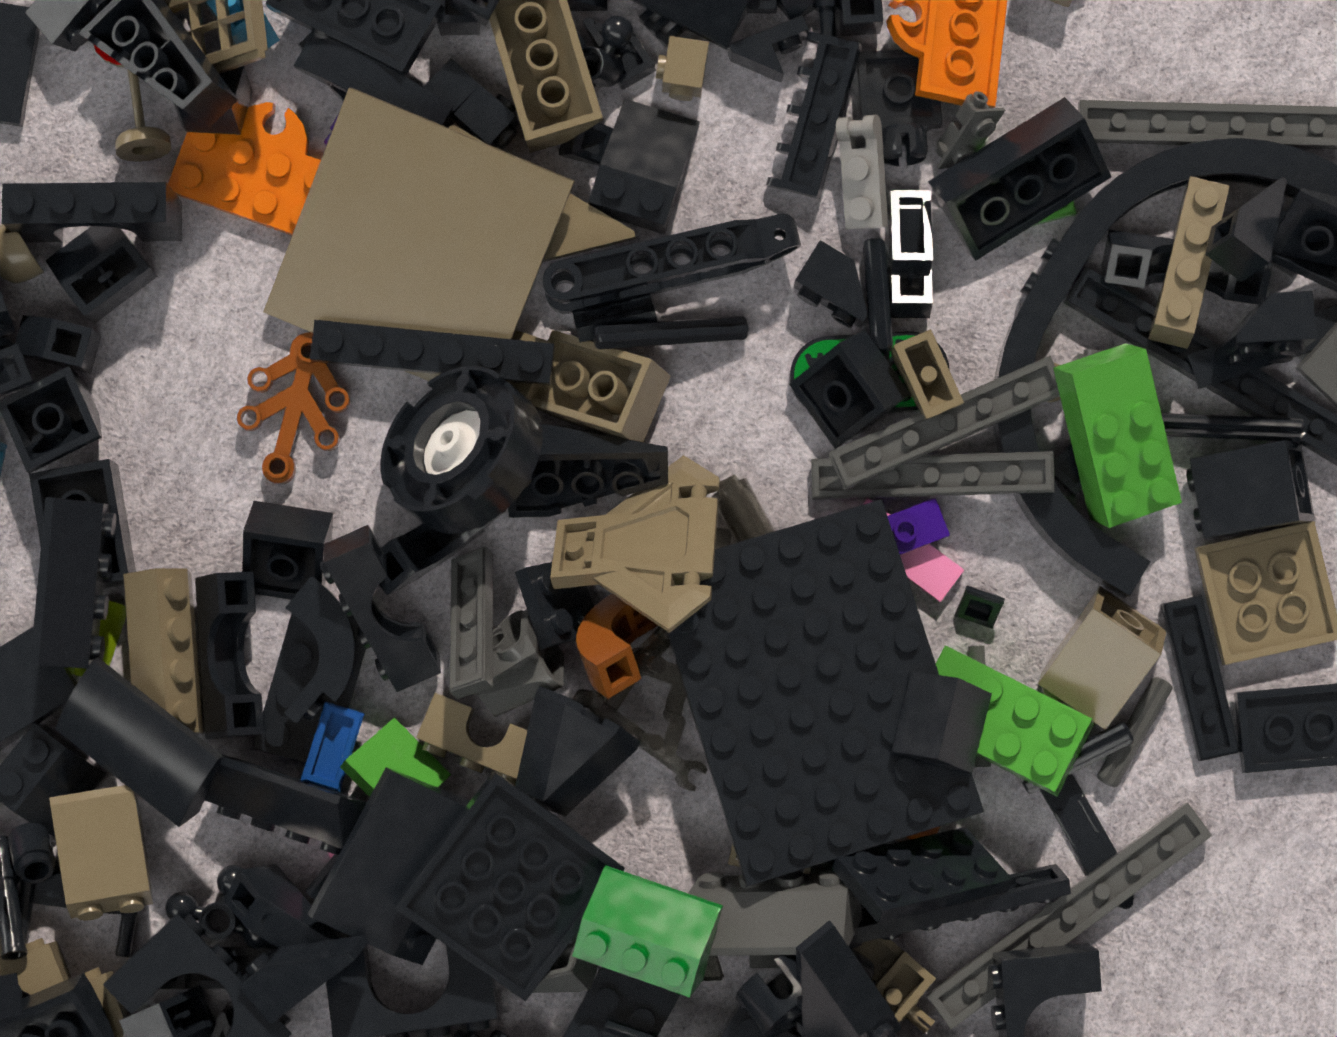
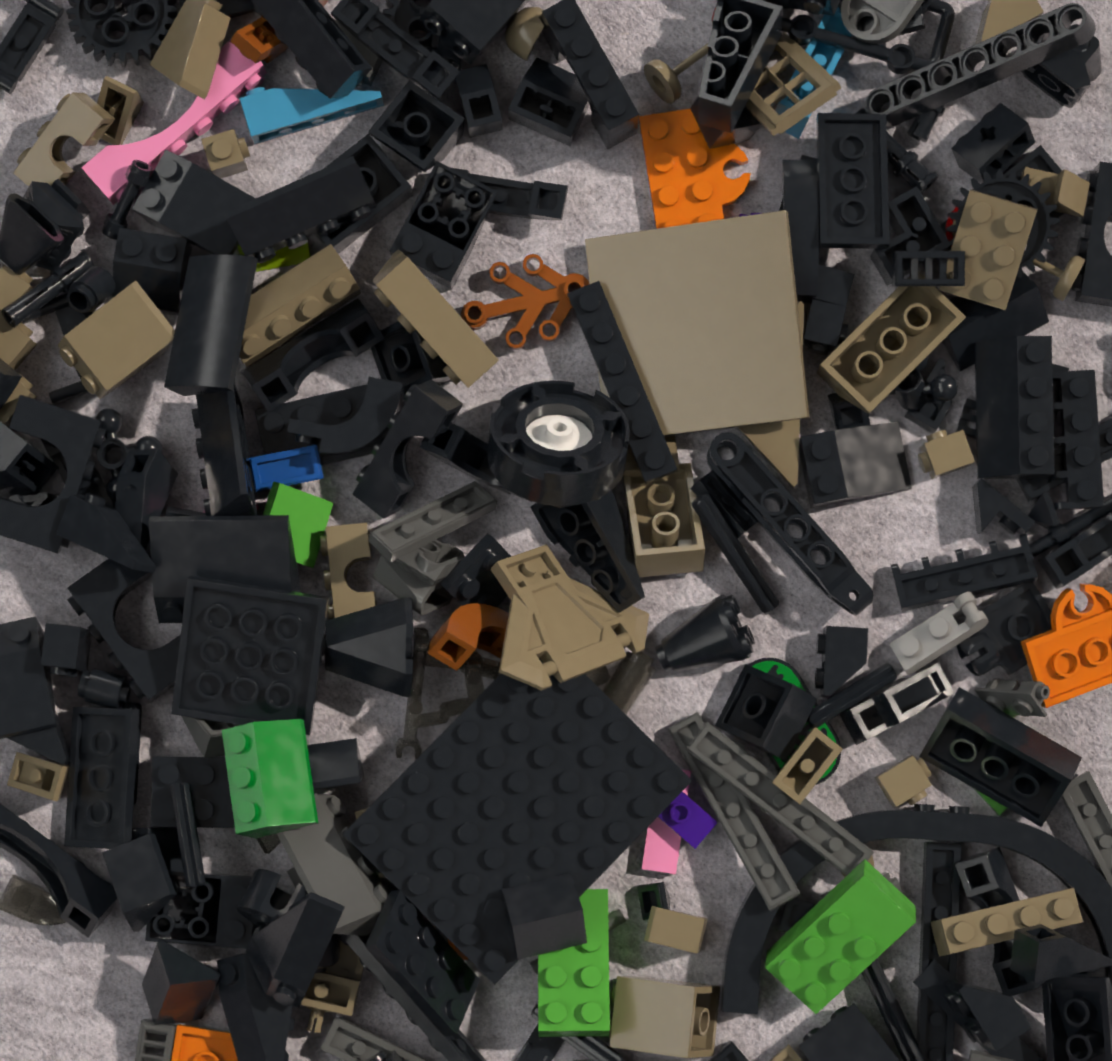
camera: 65 degrees right, 0 degrees up
none -> black slope [307,738,364,789]
none -> dark tan slope [372,249,499,388]
none -> black slope [389,161,498,289]
none -> black slope [450,167,569,220]
none -> dark tan slope [644,906,708,954]
none -> black cone [655,594,755,671]
none -> dark tan brick [874,755,932,807]

